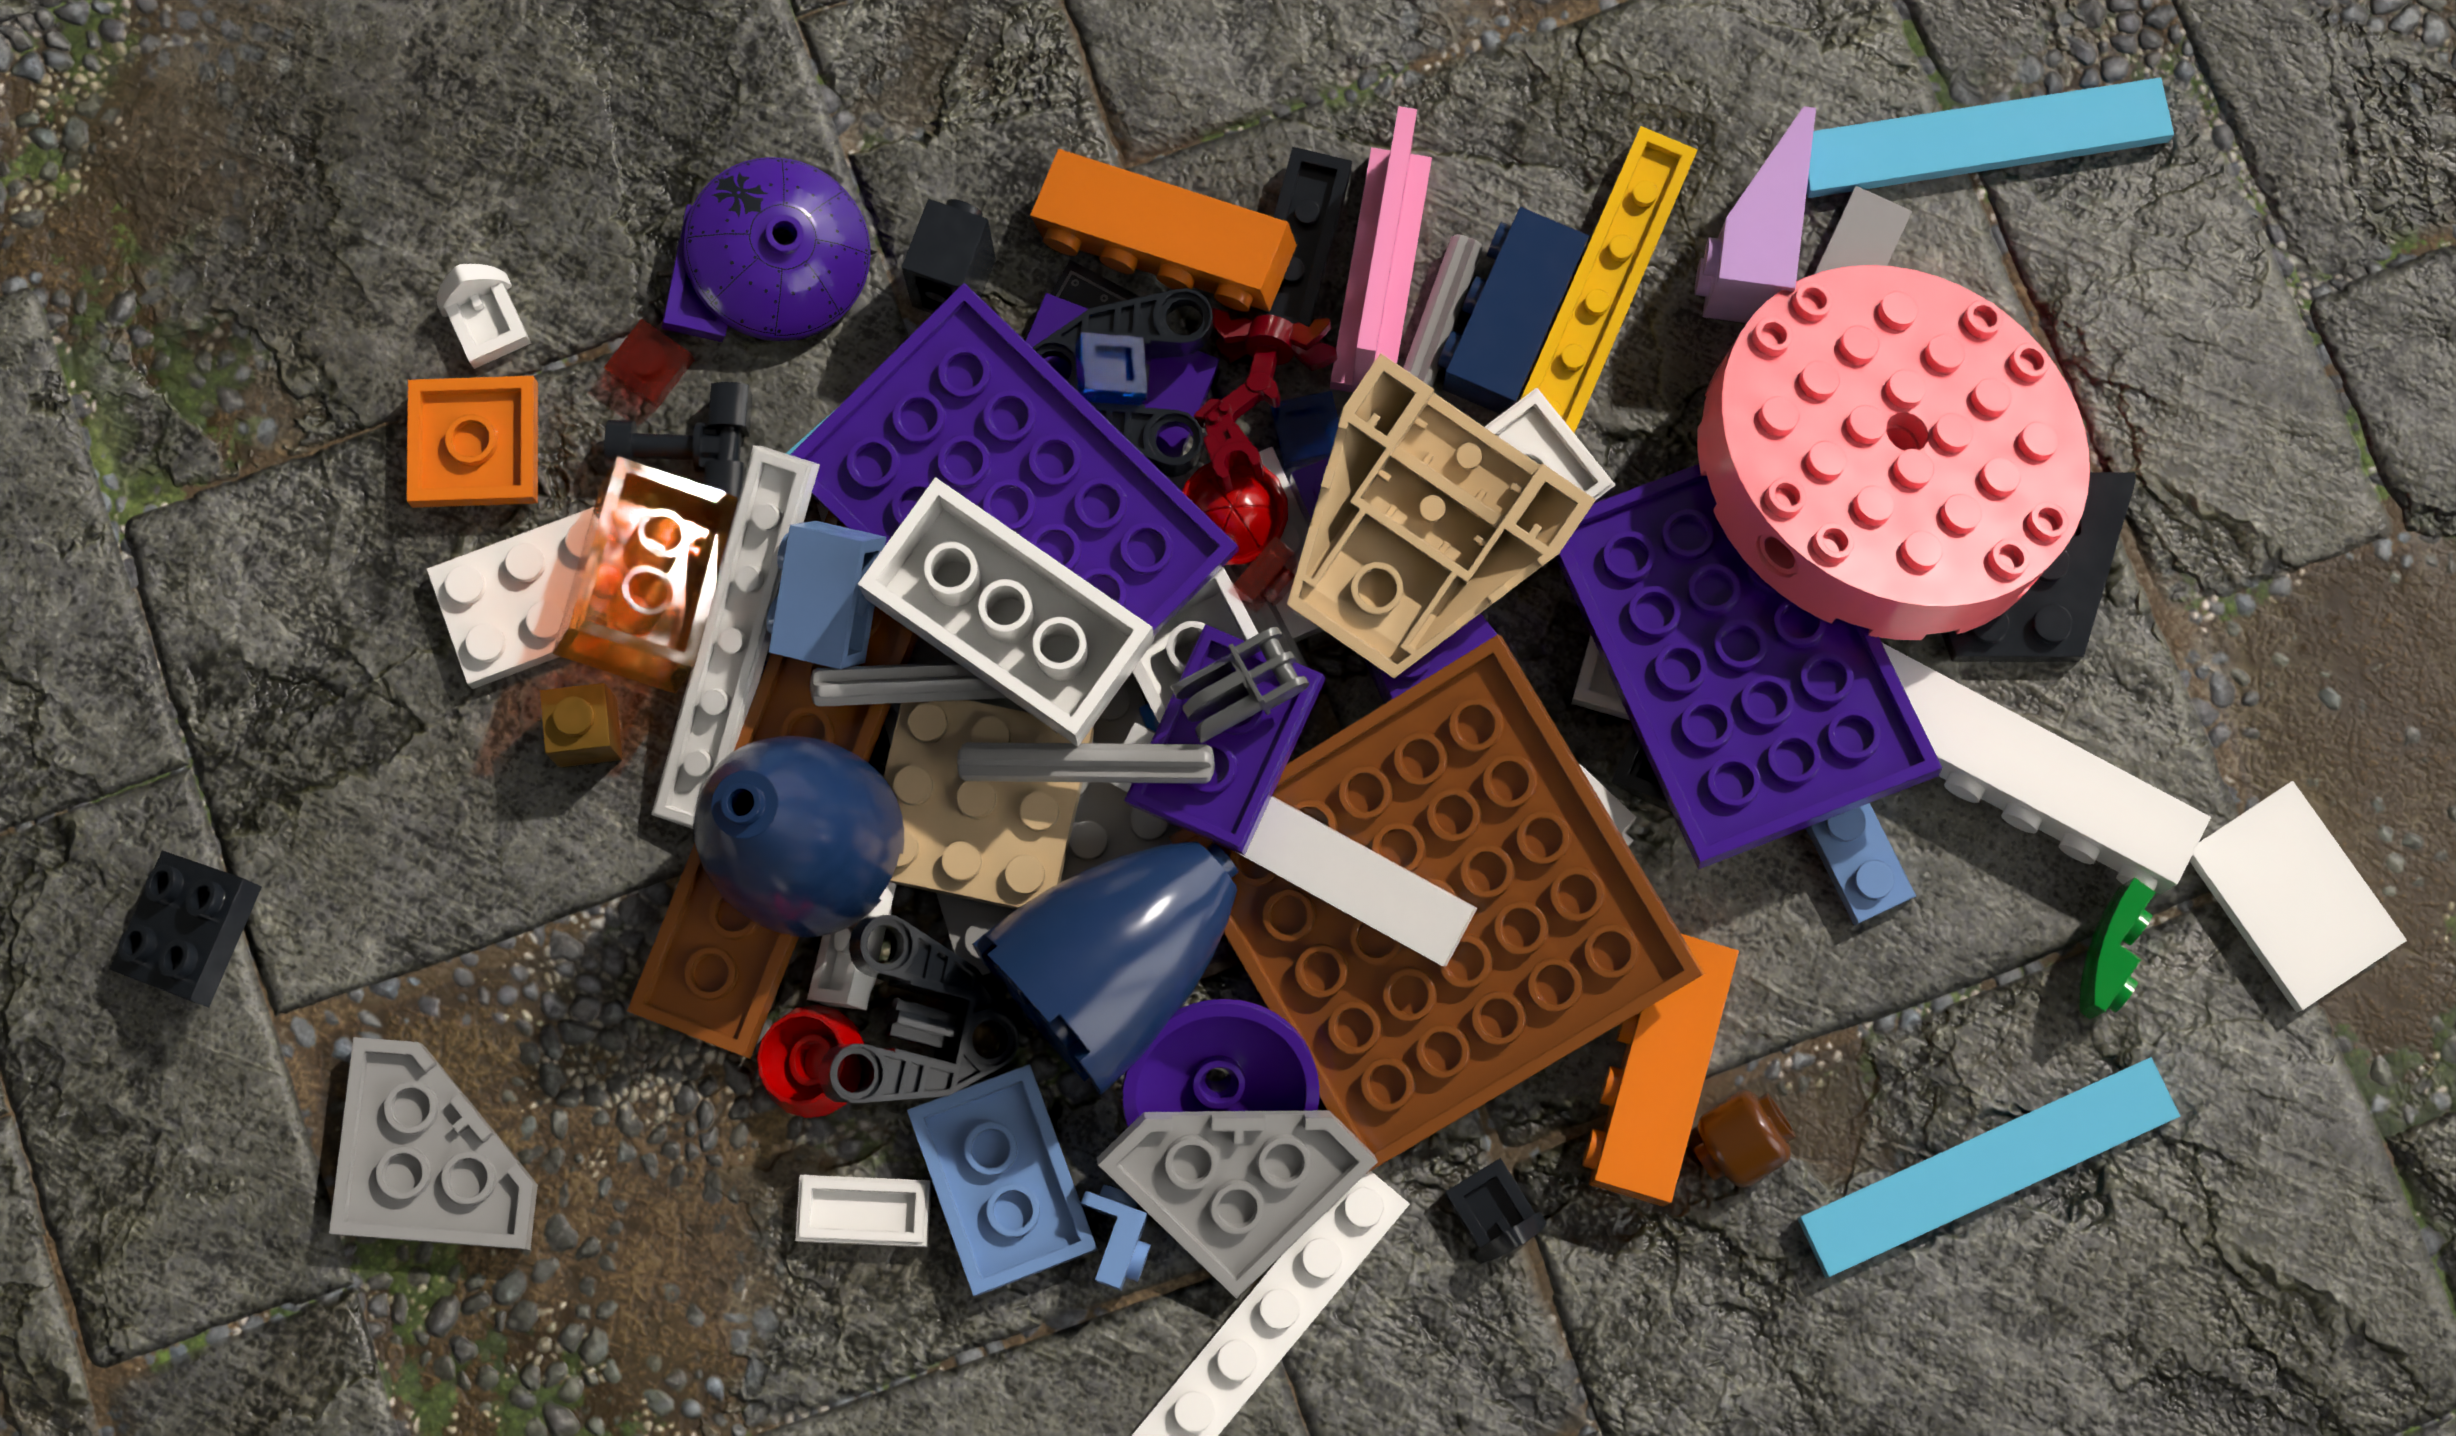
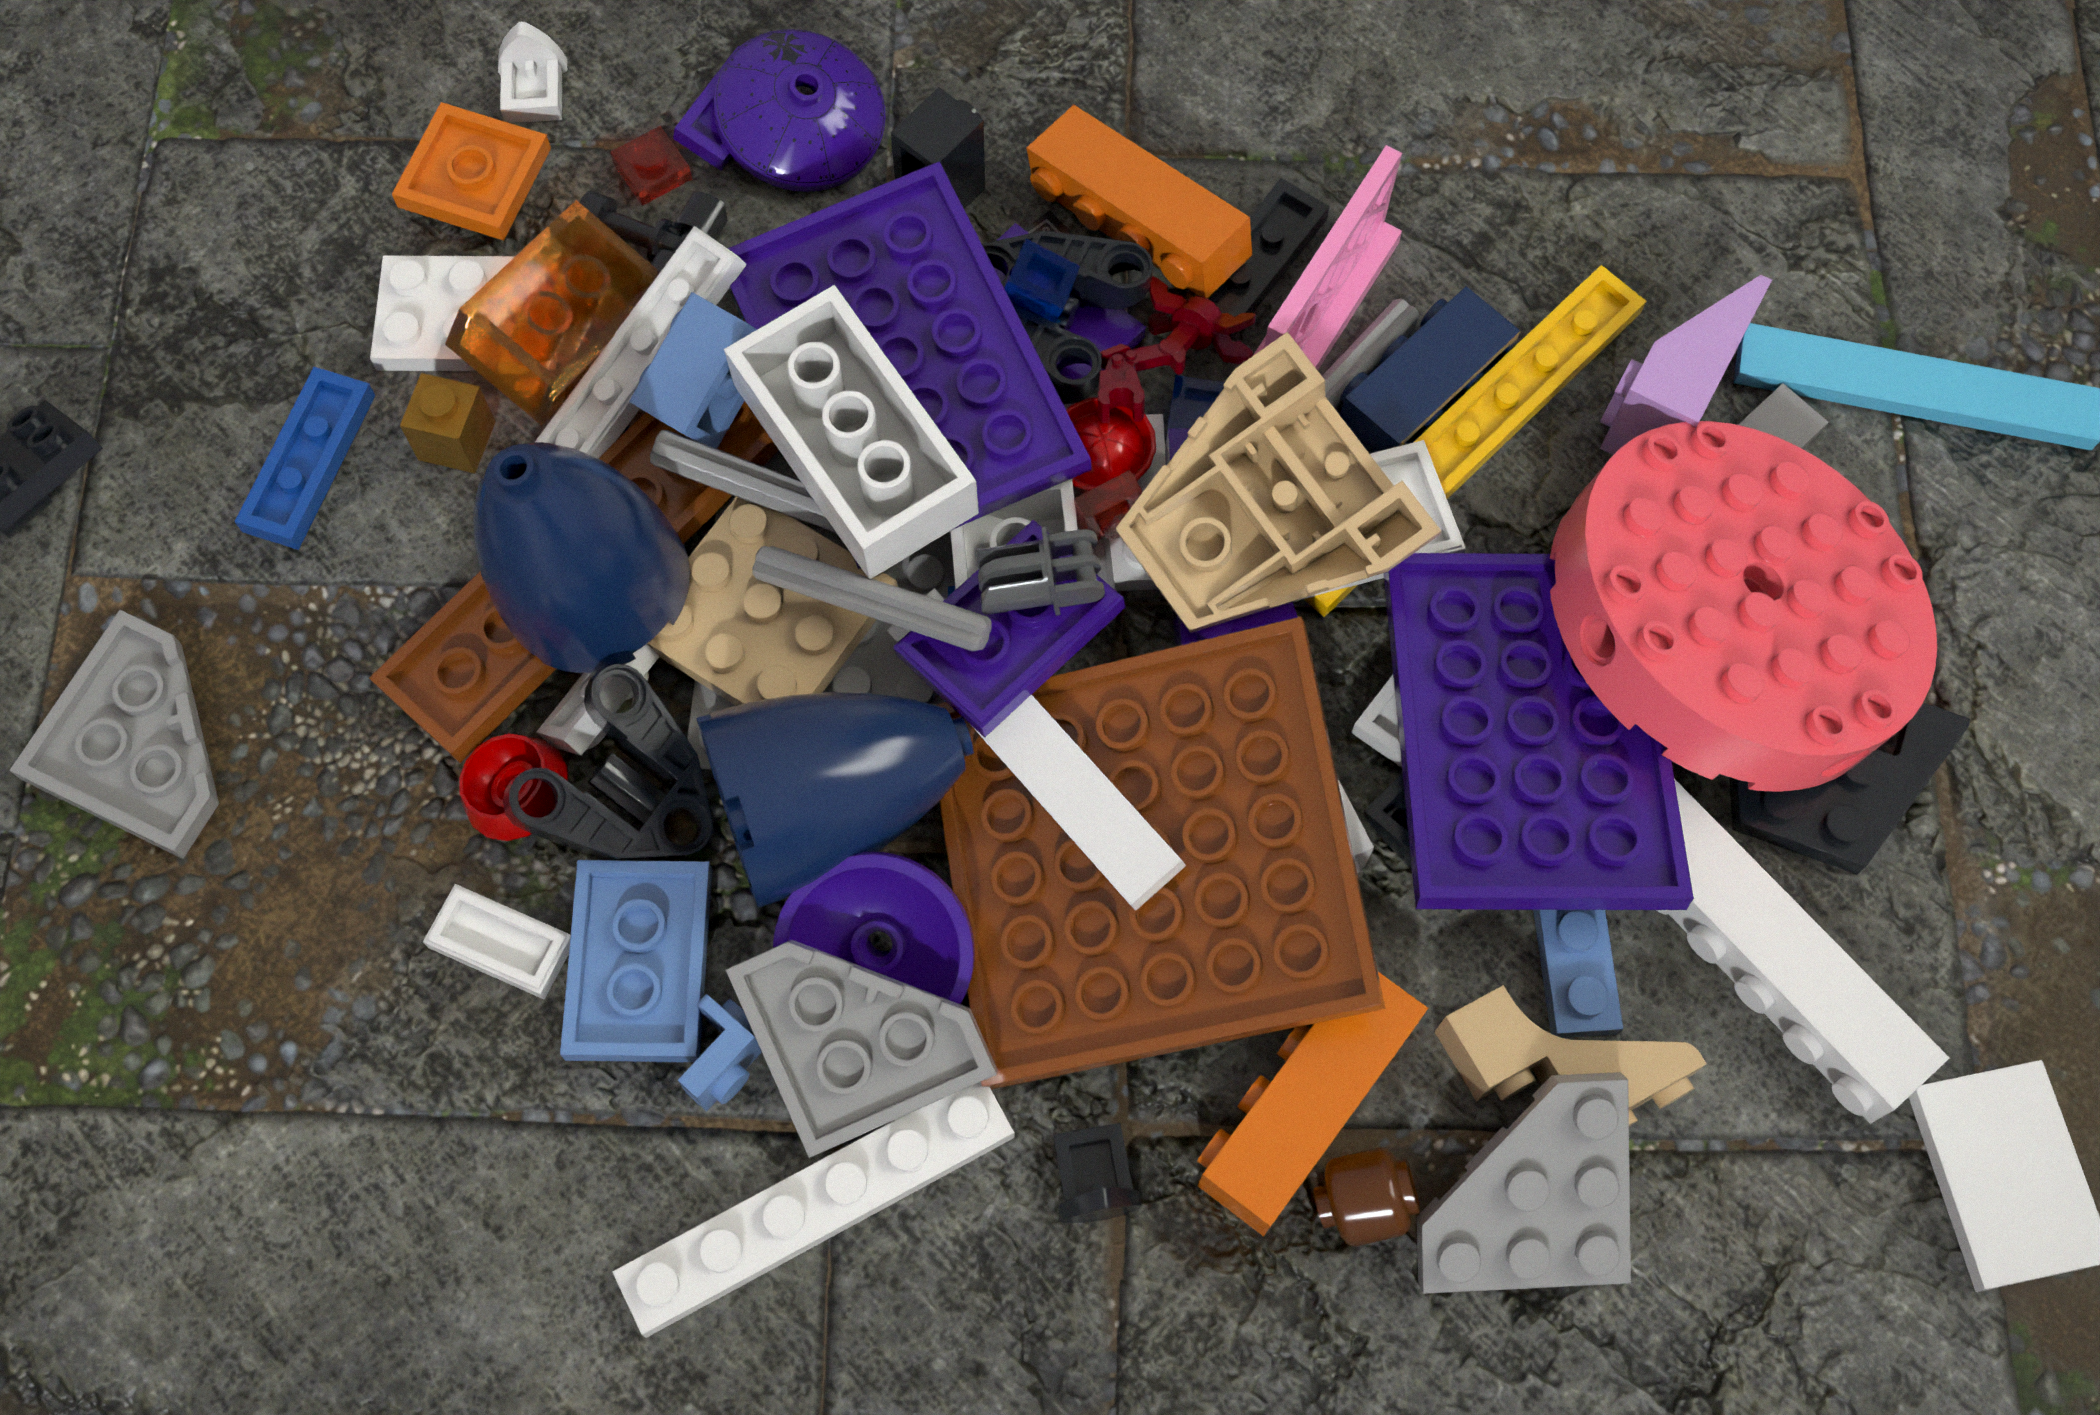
camera: 20 degrees right, 10 degrees down
medium azure tile [1797,1057,2180,1278] -> none
green slope [2079,877,2156,1019] -> none
none -> blue plate [234,367,376,550]
none -> light grey plate [1417,1072,1631,1294]
none -> tan arch [1435,985,1707,1126]

